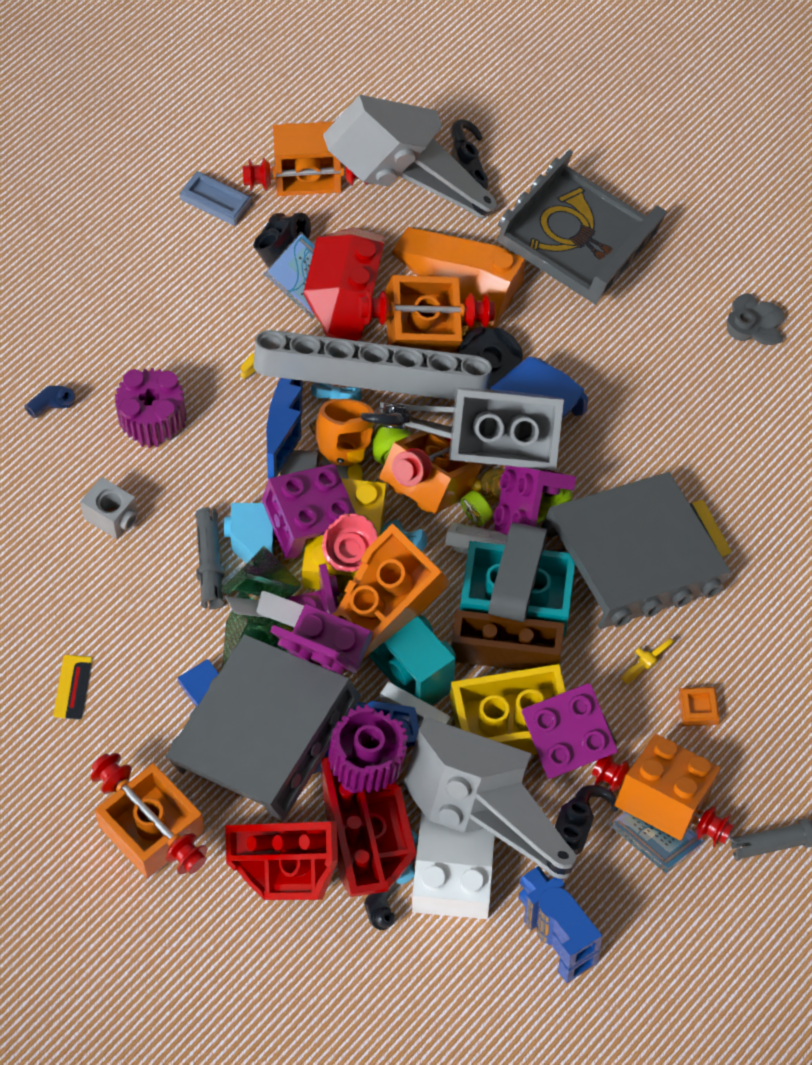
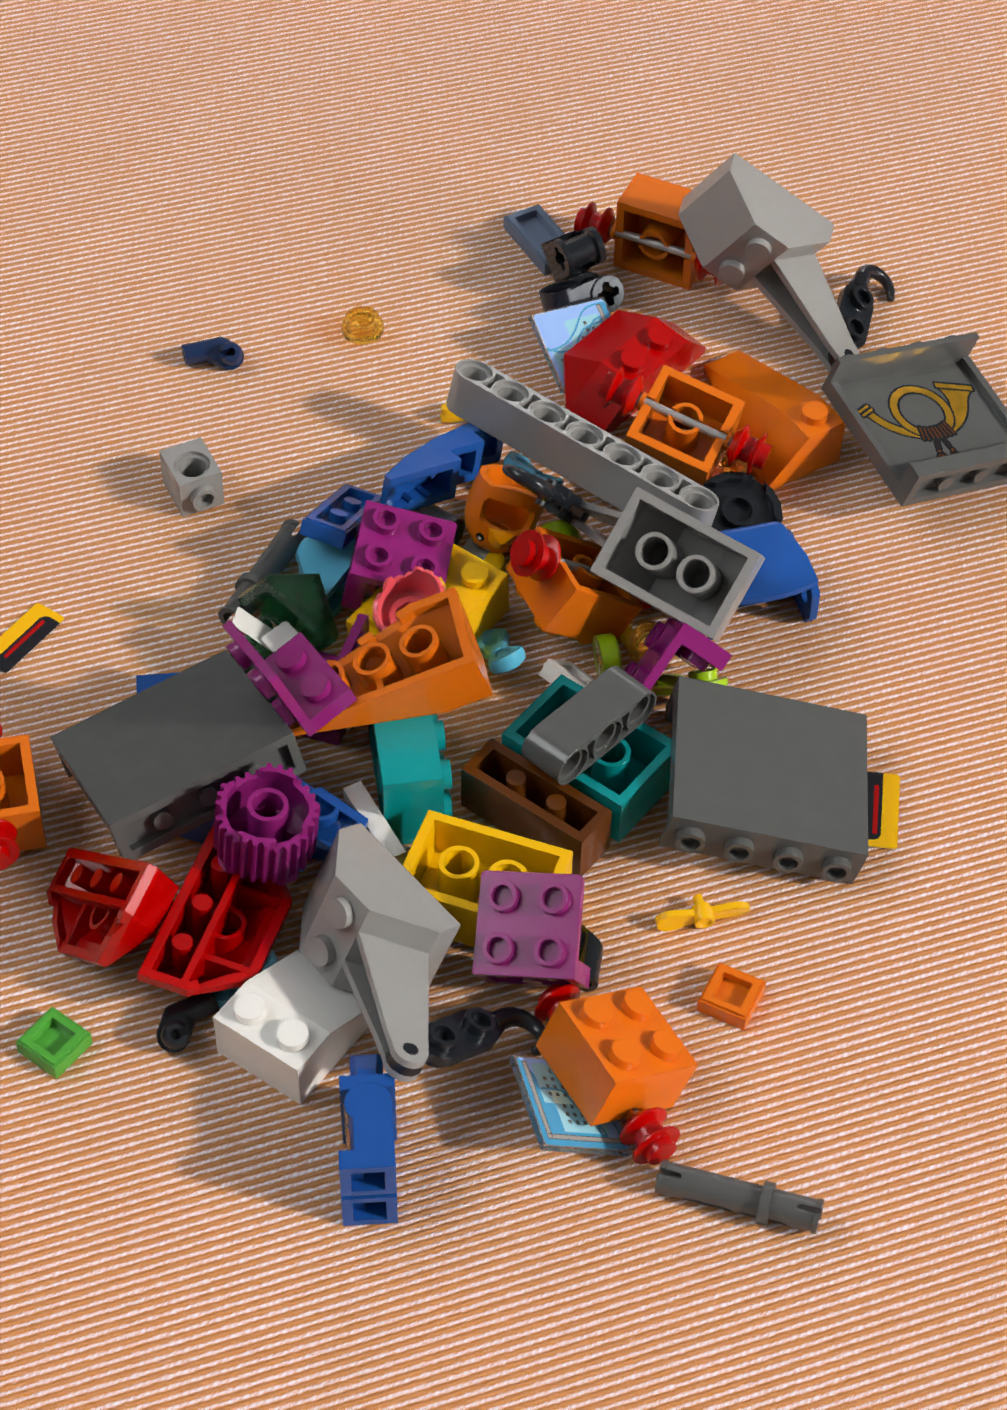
camera: 30 degrees right, 10 degrees down
magenta brick [115,368,187,448] -> none
none -> bright green tile [16,1007,93,1079]
none -> blue tile [299,484,381,549]
none -> clear yellow plate [341,306,384,345]
none -> black piece [541,226,606,283]

